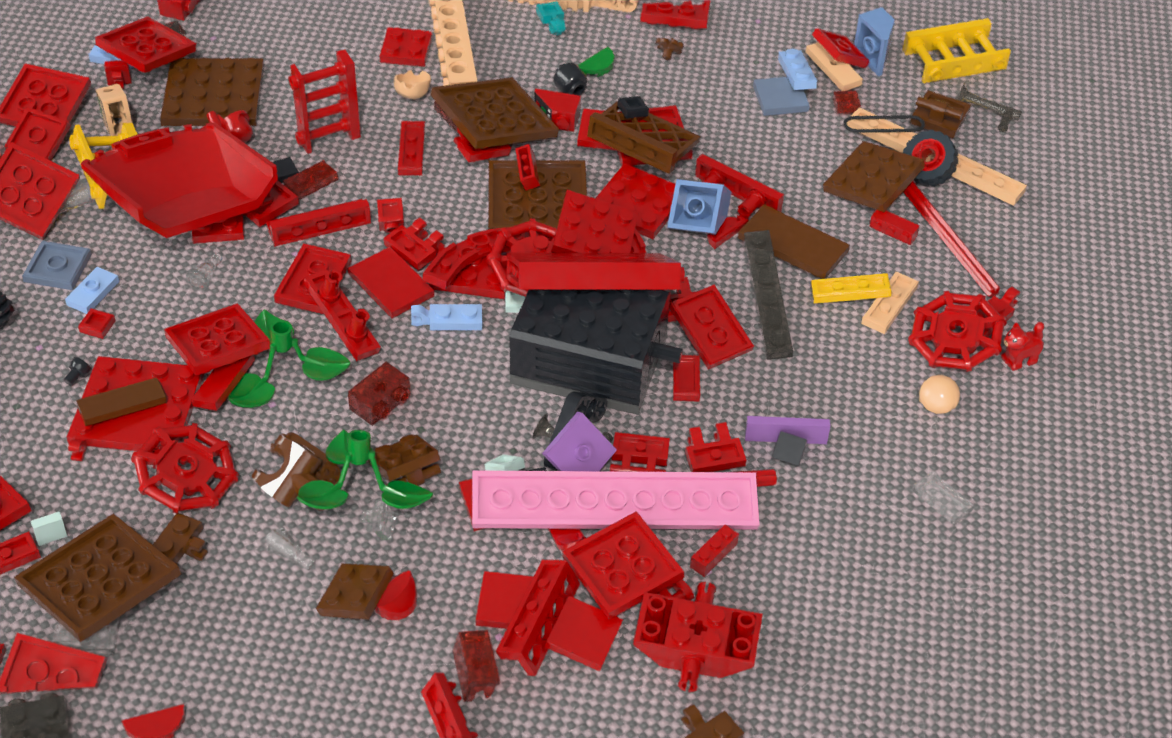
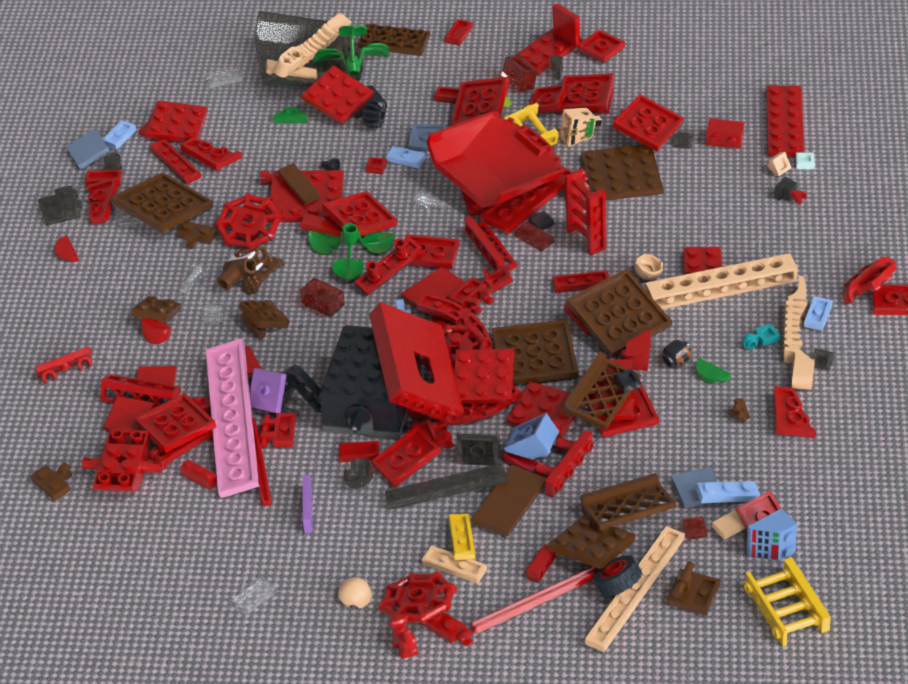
camera: 90 degrees right, 5 degrees down
light aqua tile [31,512,67,546] -> none
green plant [297,430,433,509] -> none
clear red hinge [452,630,500,702] -> none
light aqua tile [484,454,525,471] -> none
red piece [515,144,540,191] -> none
red plate [685,422,747,472] -> none
black tile [772,431,808,466] -> none
black piece [843,115,925,133] -> none
clear smoke piece [957,83,1022,133] -> none
none -> clear smoke hair [343,458,374,489]
none -> clear smoke slope [457,433,501,466]
none -> reddish brown fence [580,473,676,530]

